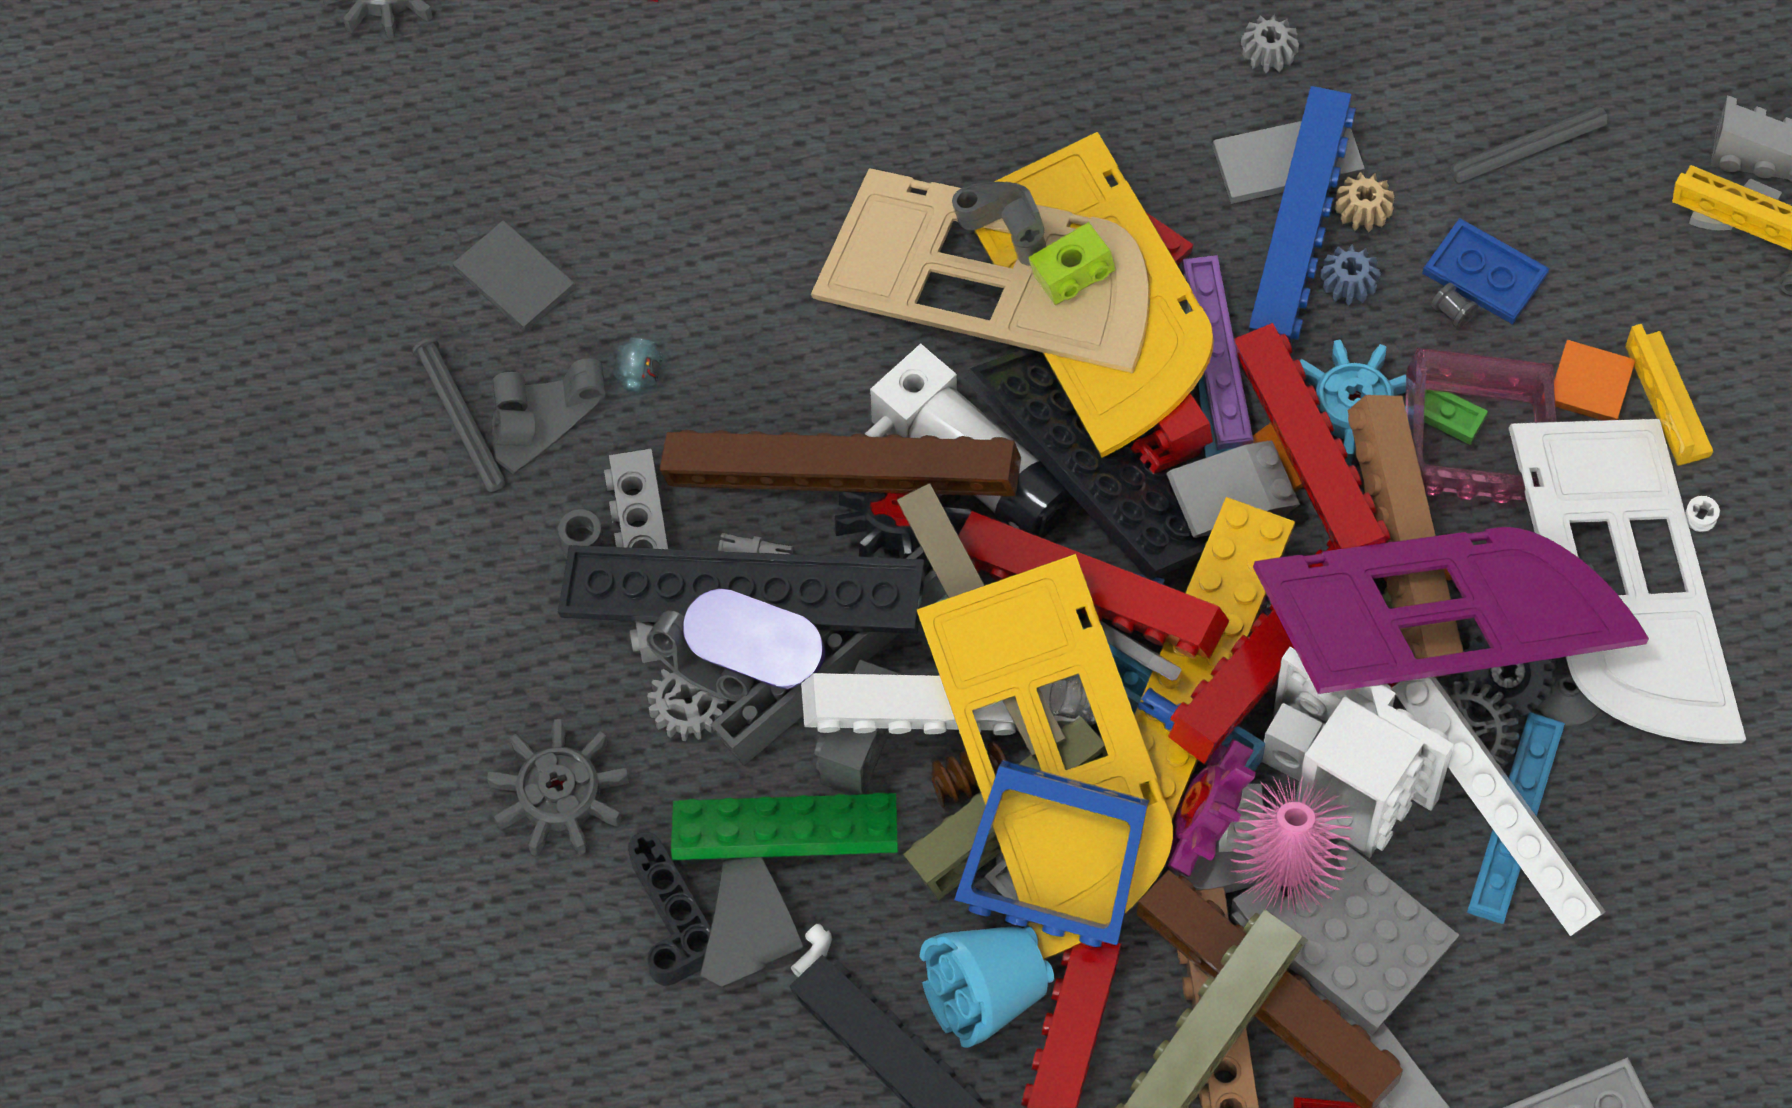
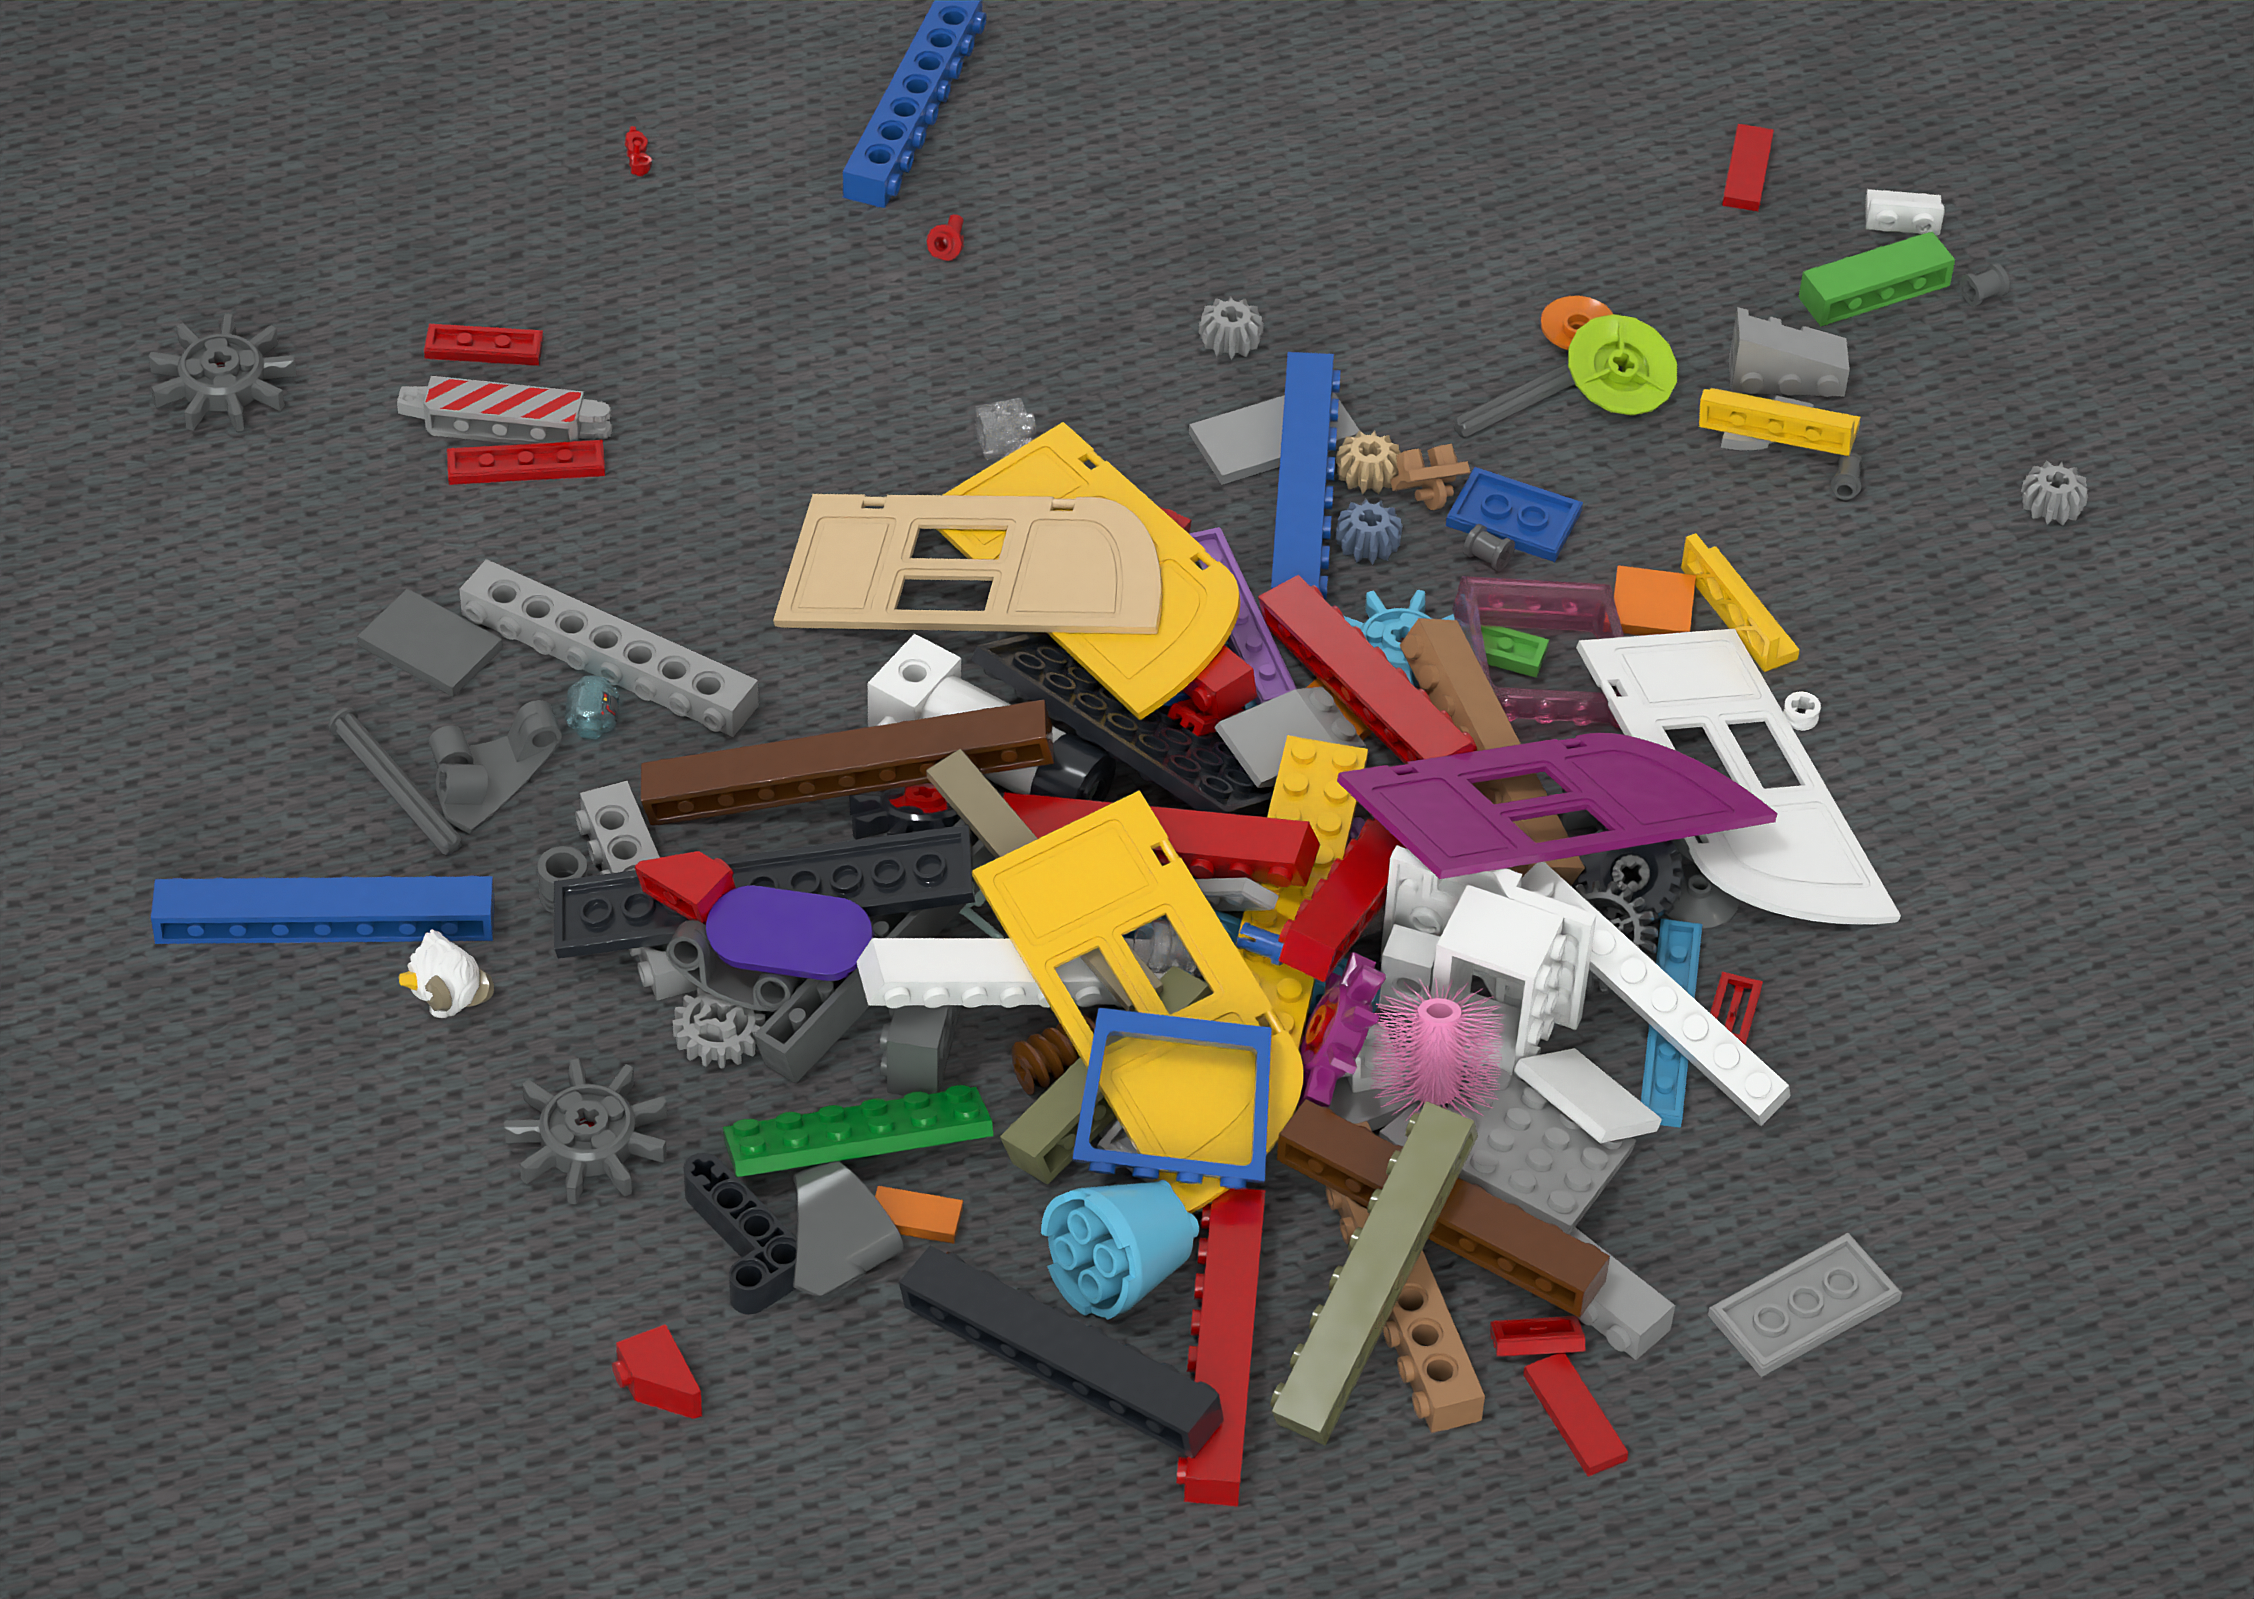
camera: 15 degrees left, 15 degrees down
white arm [791,924,832,977] -> none
dark grey panel [952,182,1046,266] -> none
lime brick [1028,222,1116,305] -> none
none -> blue brick [151,875,495,944]
none -> light grey hinge [397,376,612,444]
none -> white hair [399,929,494,1018]
none -> red tile [447,440,605,485]
none -> light grey brick [459,559,759,737]
none -> red slope [612,1324,702,1419]
none -> red slope [634,851,736,925]
none -> orange tile [875,1186,963,1244]
none -> clear brick [975,398,1036,460]
none -> medium nougat hips [1390,444,1471,510]
none -> white tile [1514,1048,1662,1143]
none -> orange dish [1541,296,1613,350]
none -> lime piece [1568,314,1677,415]
none -> red tile [1710,972,1763,1046]

